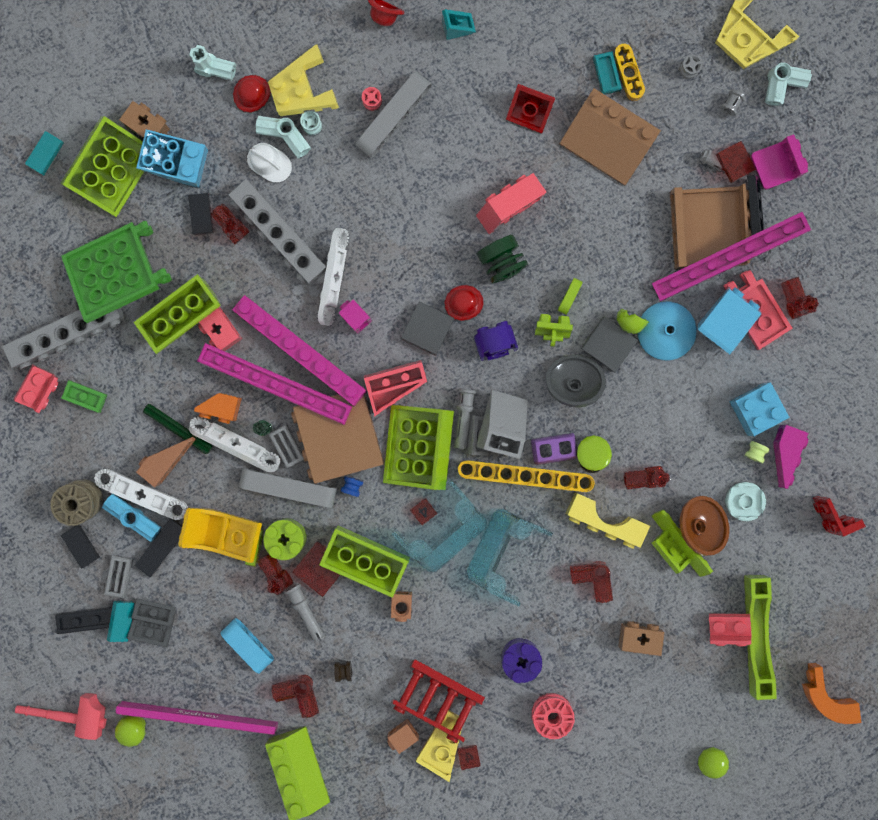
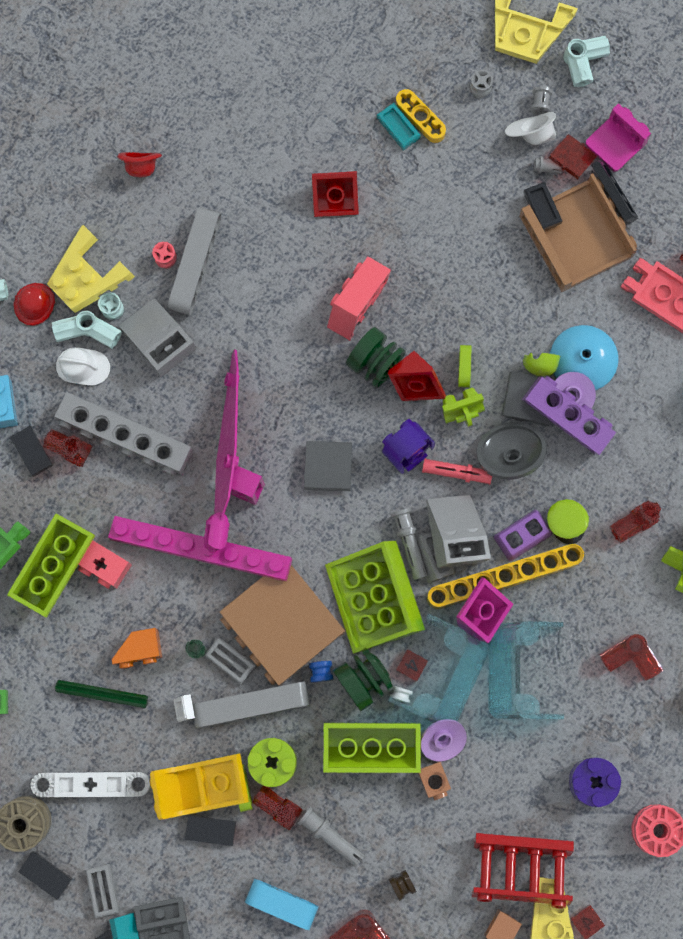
camera: 20 degrees left, 10 degrees down
medium azure piece [102,494,162,542] -> none
black tile [134,518,182,577] -> none
nougat slope [136,437,196,487] -> none
white piece [189,417,280,472] -> none
dark pink tile [197,343,353,425] -> none
clear red plate [292,541,340,597] -> none
white piece [318,228,349,326] -> none
coral wedge [364,360,427,416] -> none
teal slope [442,9,476,40] -> none
red hat [444,285,484,321] -> none
medium nougat slope [559,88,661,186] -> none
light yellow arch [565,492,650,549] -> none
dark pink plate [652,212,811,302] -> none
medium azure slope [698,287,761,354] -> none
none -> light grey slope [119,298,196,377]
none -> white tile [173,694,195,722]
none -> black tile [185,815,236,846]
none -> dark pink wing [204,349,239,551]
none -> dark green wheel [333,647,394,712]
none -> red slope [388,351,446,401]
none -> white bush [389,686,413,703]
none -> lavender dish [421,719,467,761]
none -> coral pin [422,458,492,485]
none -> dark pink slope [456,577,513,643]
none -> white piece [505,112,556,145]
none -> medium lavender brick [522,376,616,455]
none -> black tile [523,182,563,231]
none -> lavender dish [550,372,596,418]

